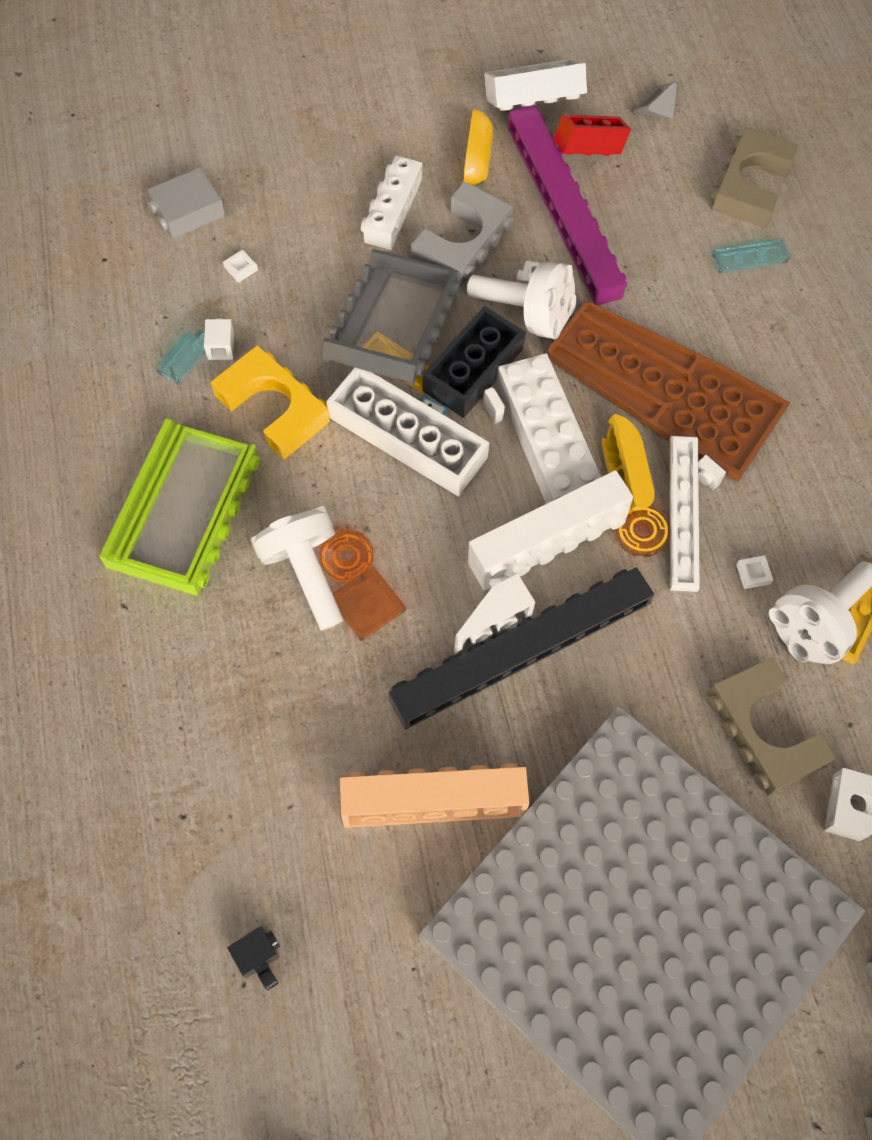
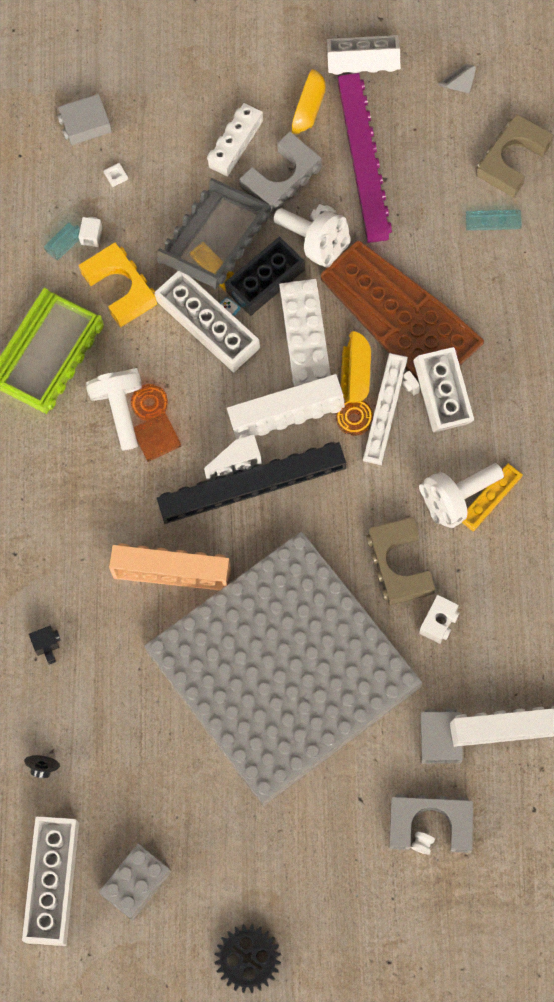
camera: 20 degrees right, 5 degrees up
white tile [483,387,505,424] -> none
red brick [553,114,631,156] -> none
white plate [736,555,773,589] -> none
none -> white brick [413,347,474,433]

